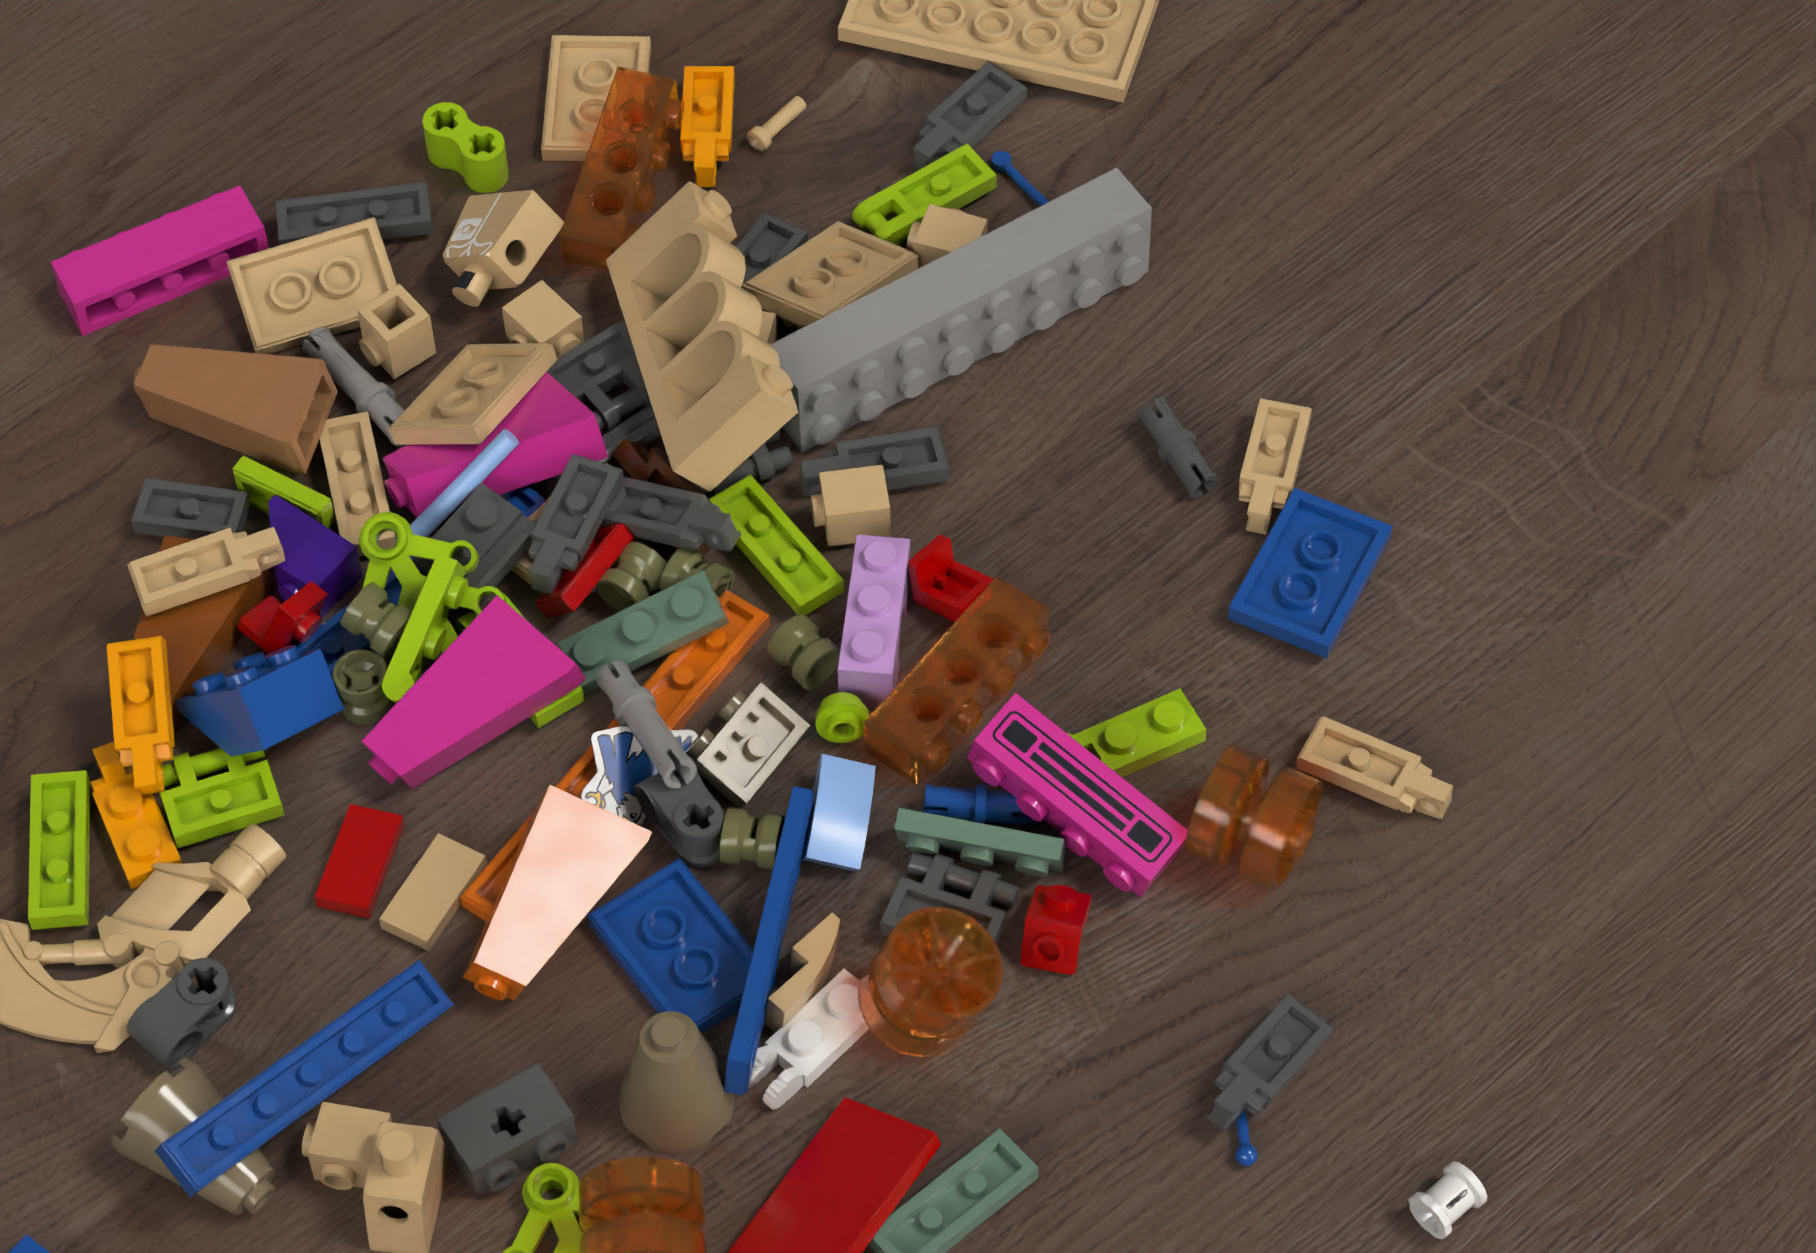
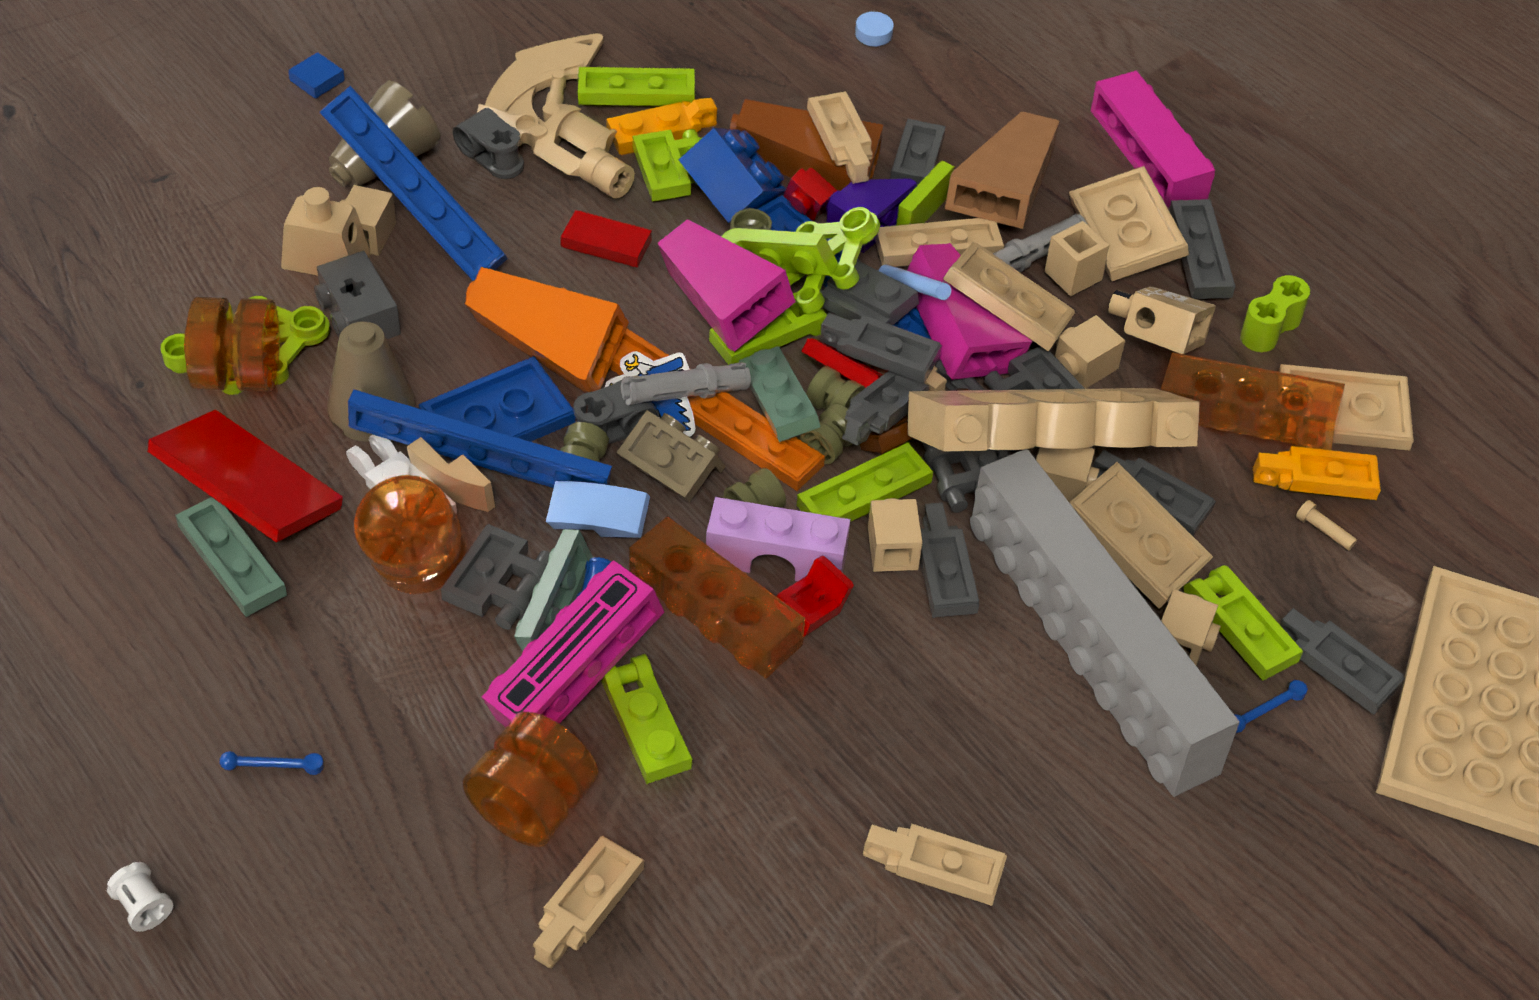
camera: 90 degrees right, 5 degrees down
light orange hinge [107,636,175,795] -> none
olive wheel [340,582,412,658] -> none
tan tile [379,833,487,951] -> none
lime plate [815,692,870,743] -> none
red bracket [1020,885,1092,975] -> none
dark grey pin [1137,397,1219,499] -> none
dark grey hinge [1206,994,1334,1132] -> none
blue plate [1228,488,1393,659] -> none

